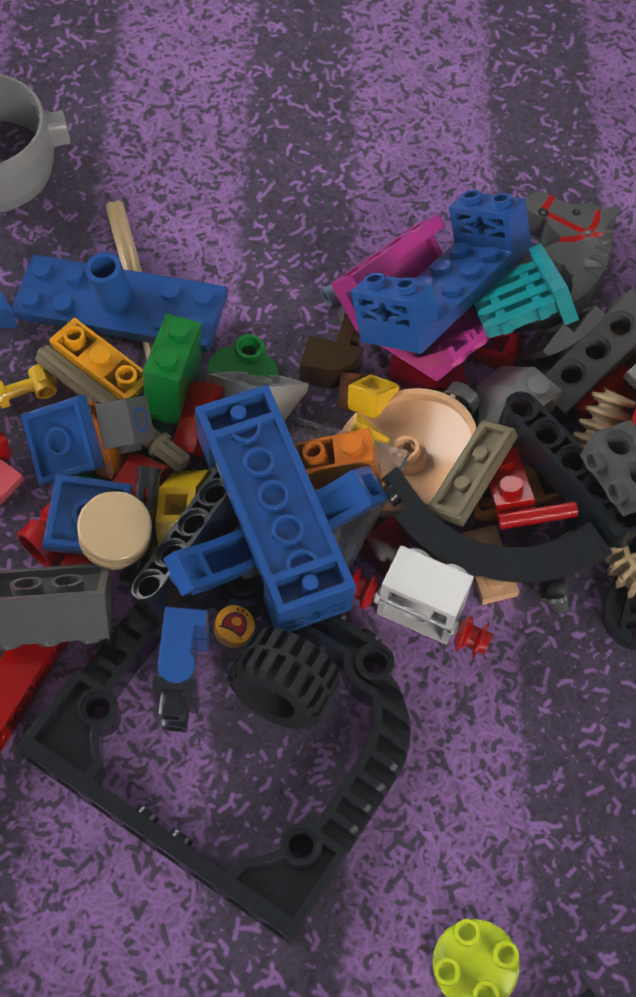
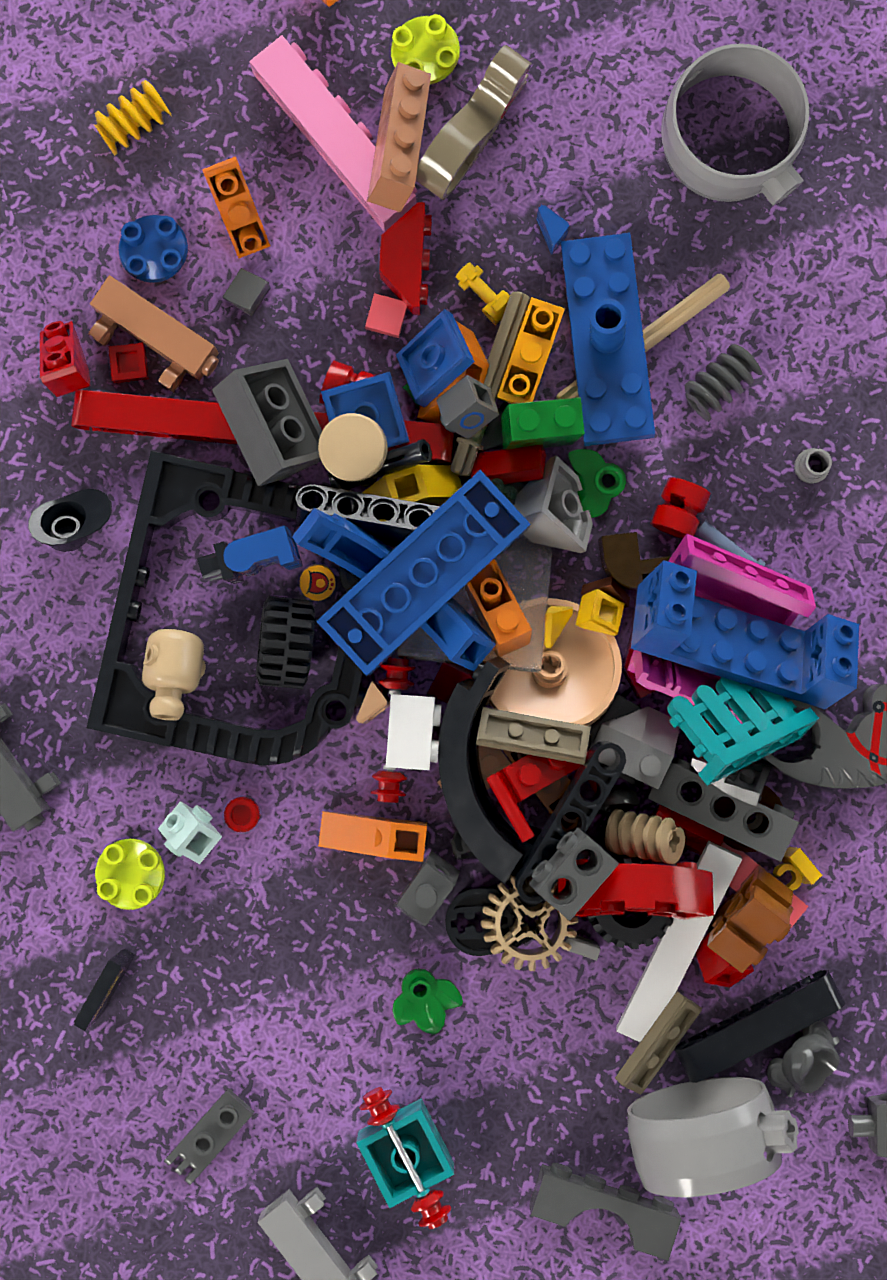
camera: 70 degrees right, 25 degrees up
dark grey tile [444,382,480,415] -> none
none -> black piece [28,489,112,552]
none -> tan piece [142,629,206,721]
none -> light aqua brick [158,801,222,864]
none -> red tile [224,796,260,832]
none -> orange slope [318,811,428,862]
none -> light nougat slope [356,681,390,724]
none -> dark grey torso [393,850,460,926]
none -> red wheel [650,477,711,539]
none -> dark grey piece [684,344,762,422]
none -> light grey piece [794,448,832,484]

